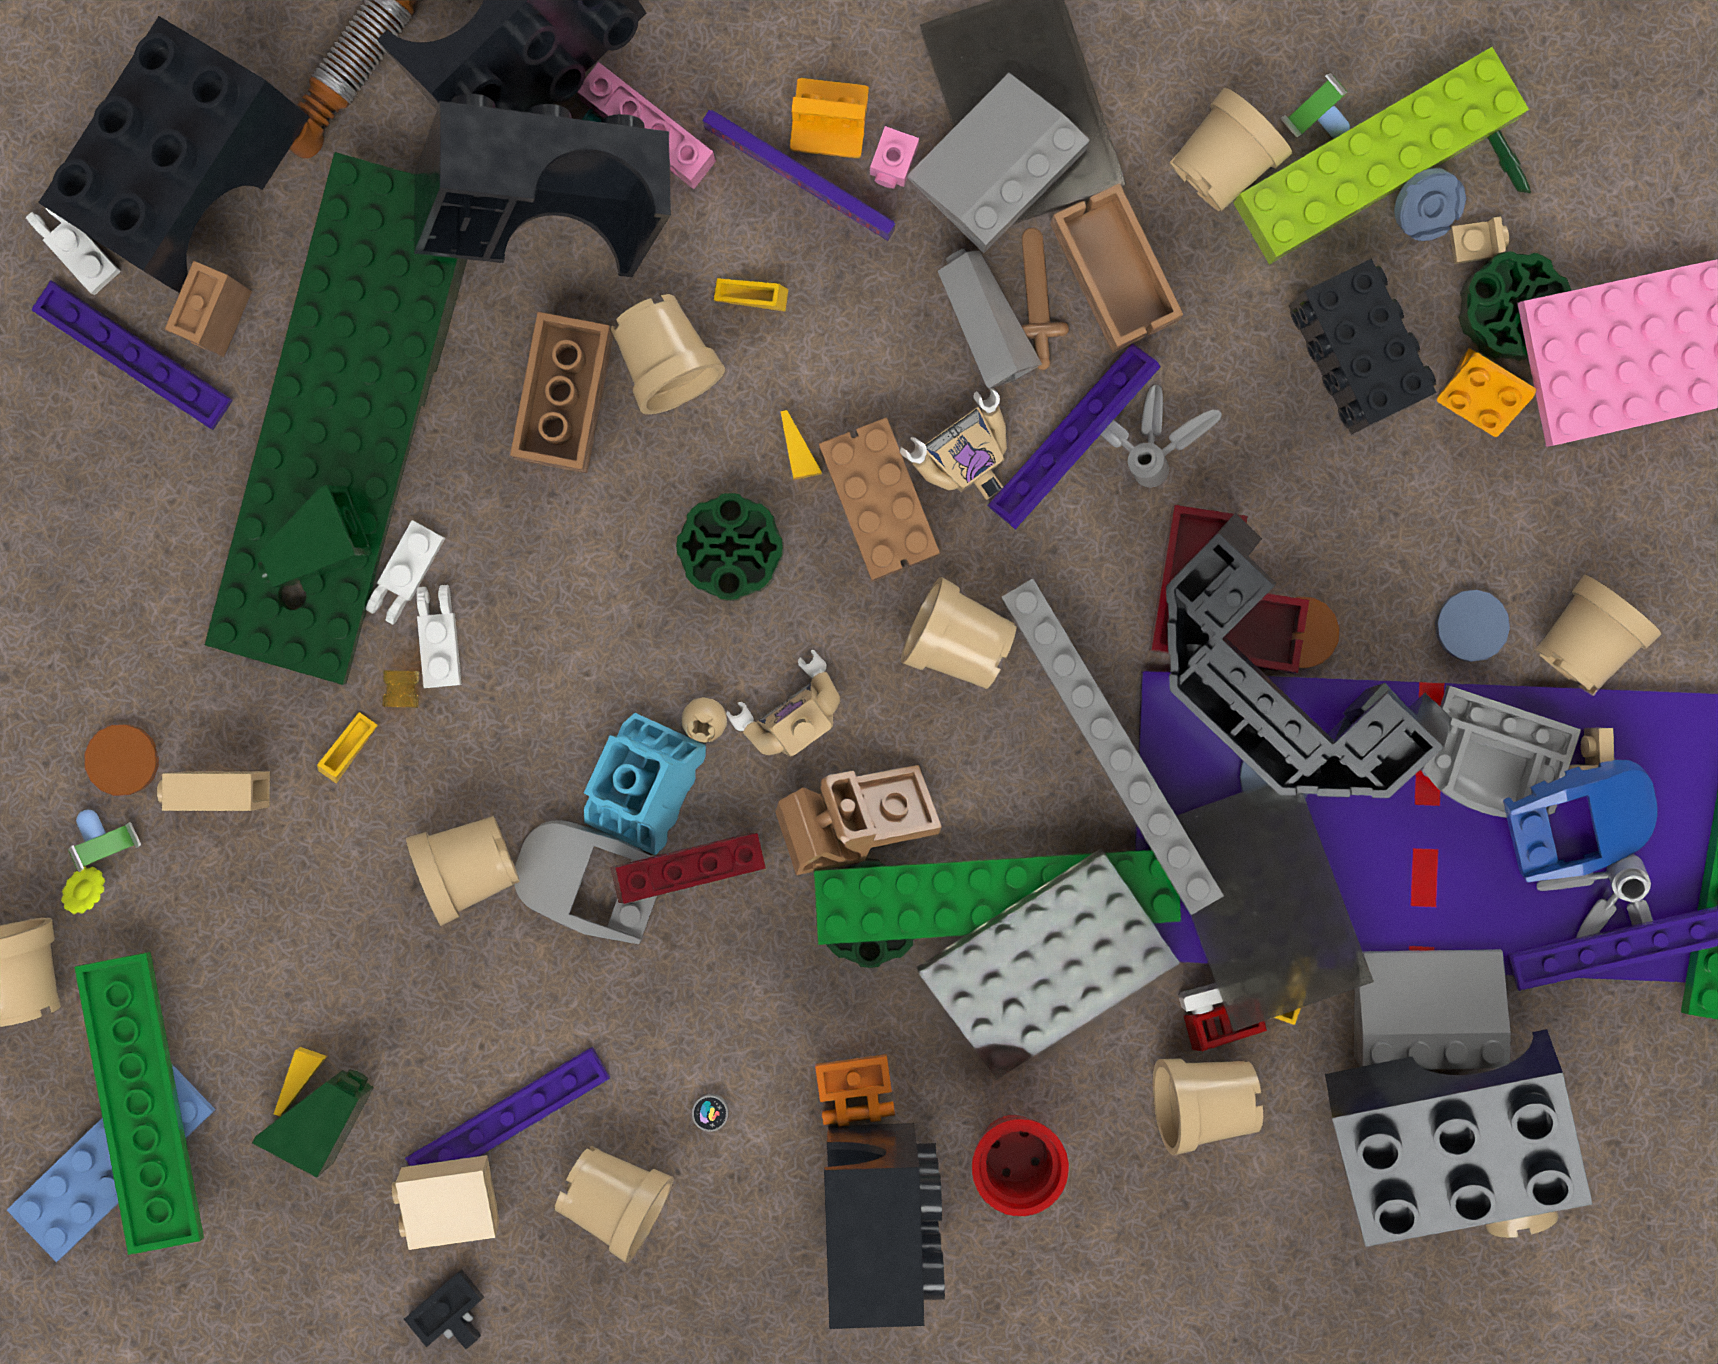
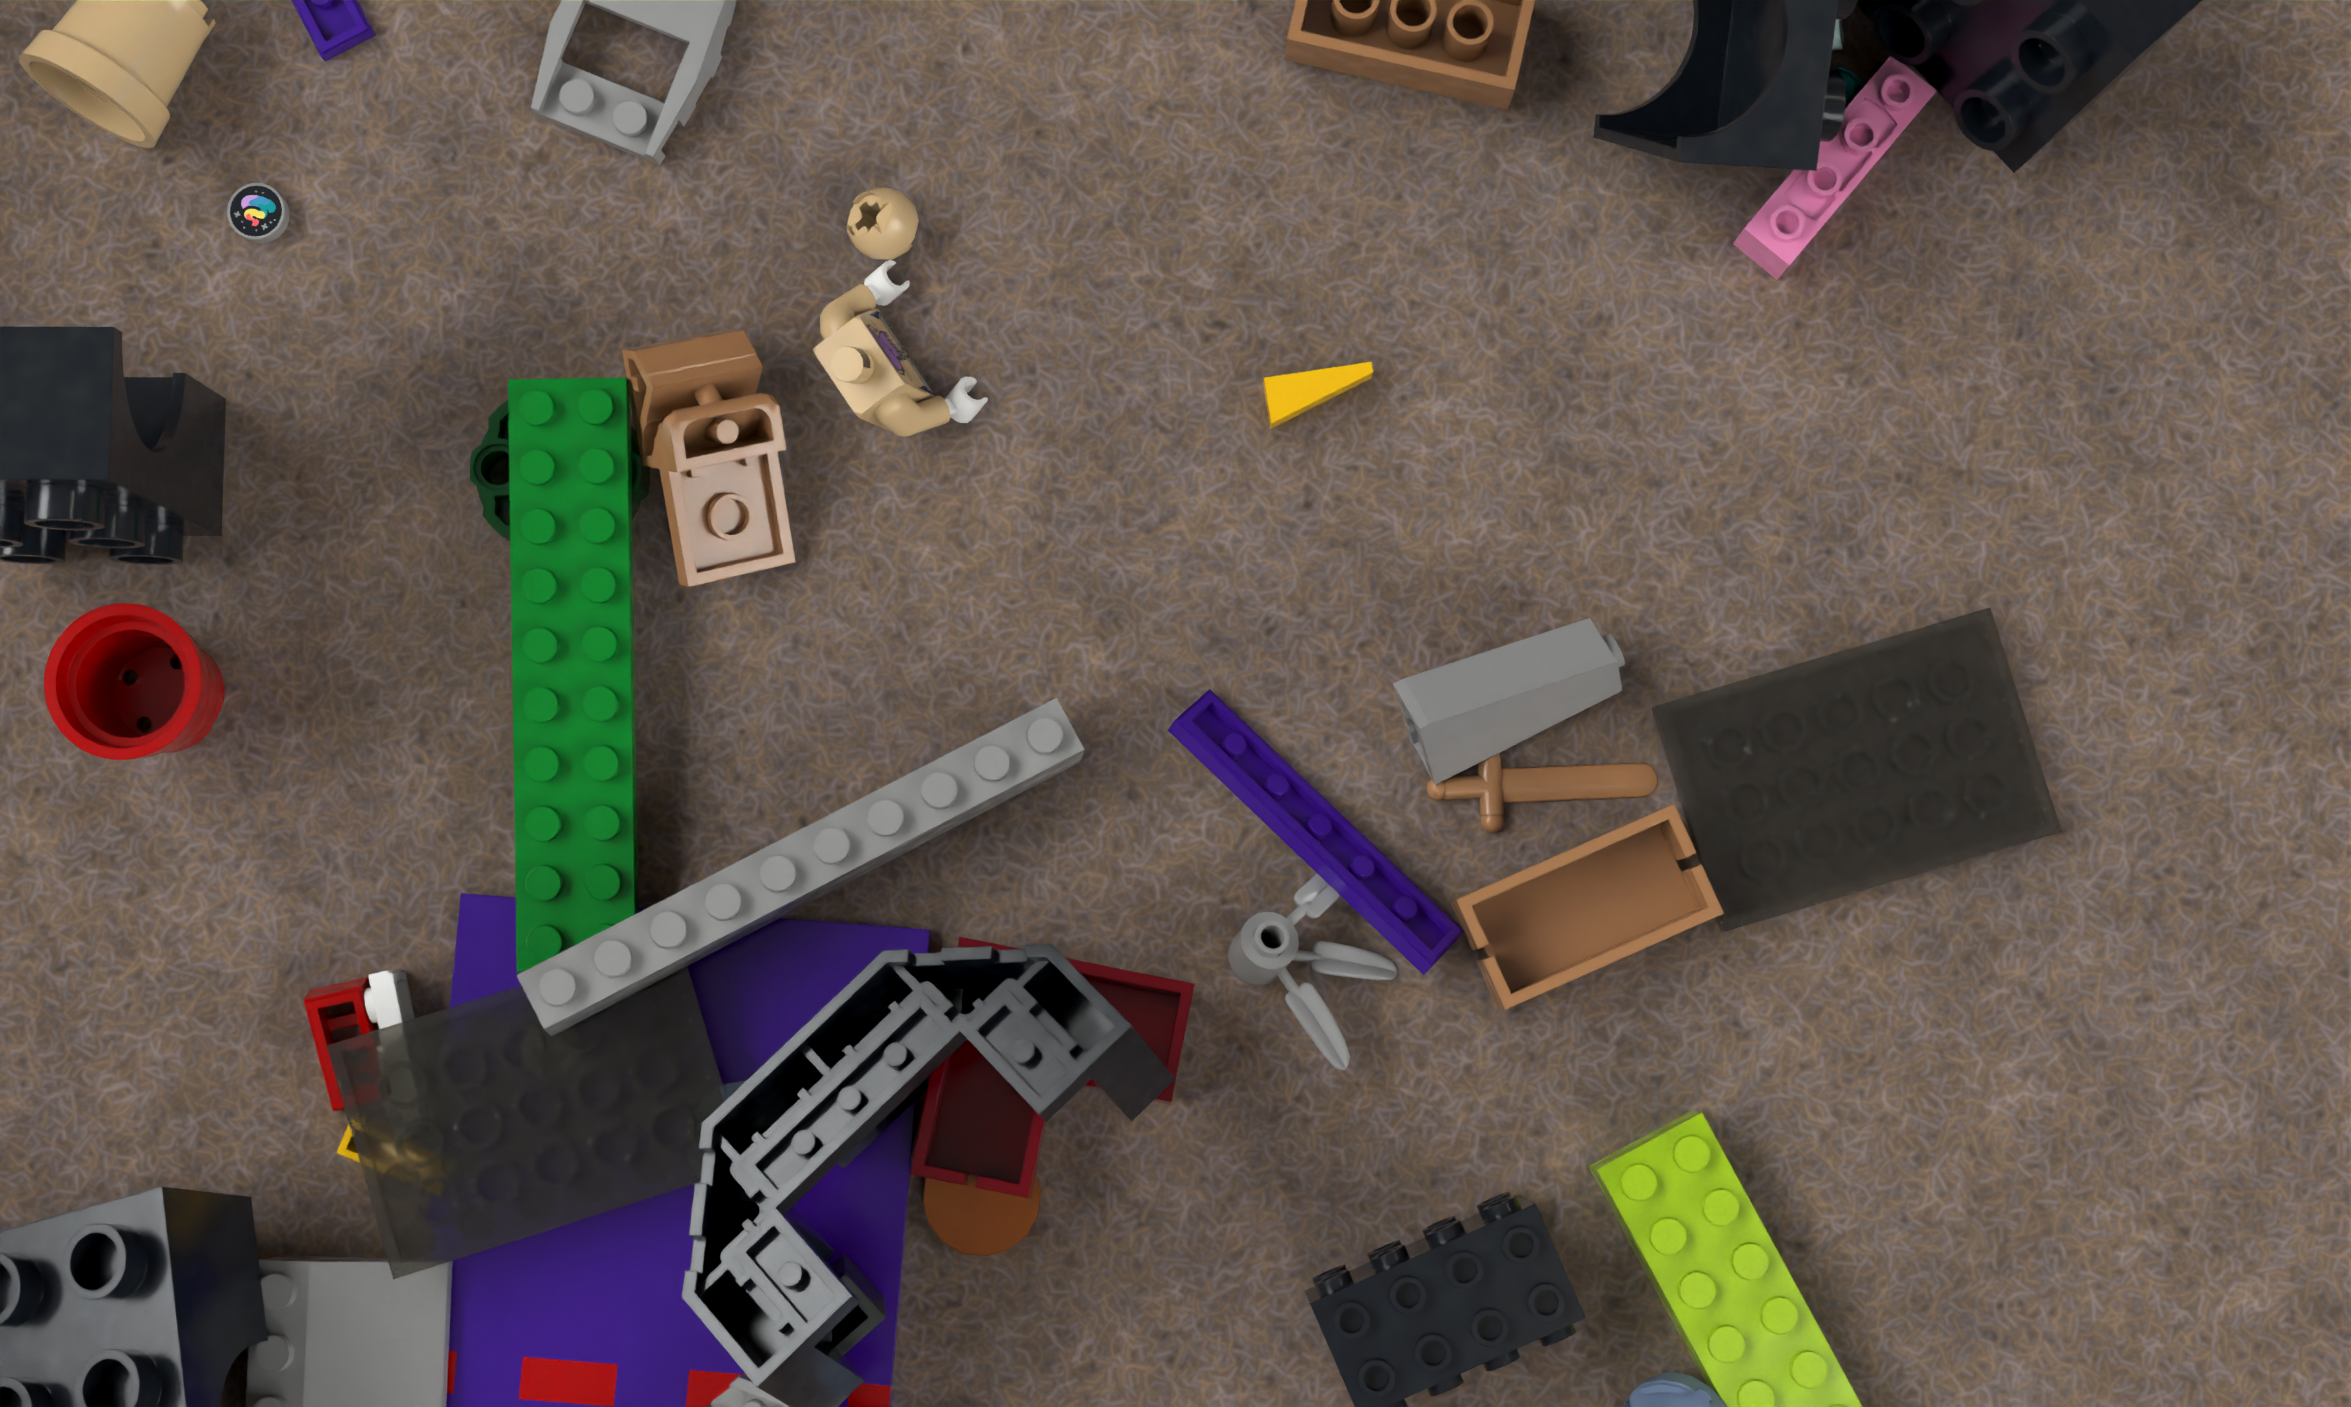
camera: 90 degrees right, 5 degrees down
medium azure slope [584,713,706,855] -> none
dark red brick [610,833,766,904] -> none
tan piece [611,294,725,414] -> none
dark green connector [676,493,784,601] -> none
dark purple tile [702,110,895,241] -> none
yellow piece [714,278,788,312] -> none
light orange bracket [790,78,869,159] -> none
orange plate [815,1054,895,1127] -> none
medium nougat piece [819,417,940,582] -> none
bright pink brick [870,126,919,189] -> none
torso [900,388,1007,500] -> none
tan piece [901,577,1016,689] -> none
light grey slope [907,73,1090,253] -> none
clear smoke plate [917,848,1179,1079] -> none
tan piece [1153,1059,1263,1155] -> none
tan piece [1170,88,1292,212] -> none
piece [1280,73,1350,138] -> none

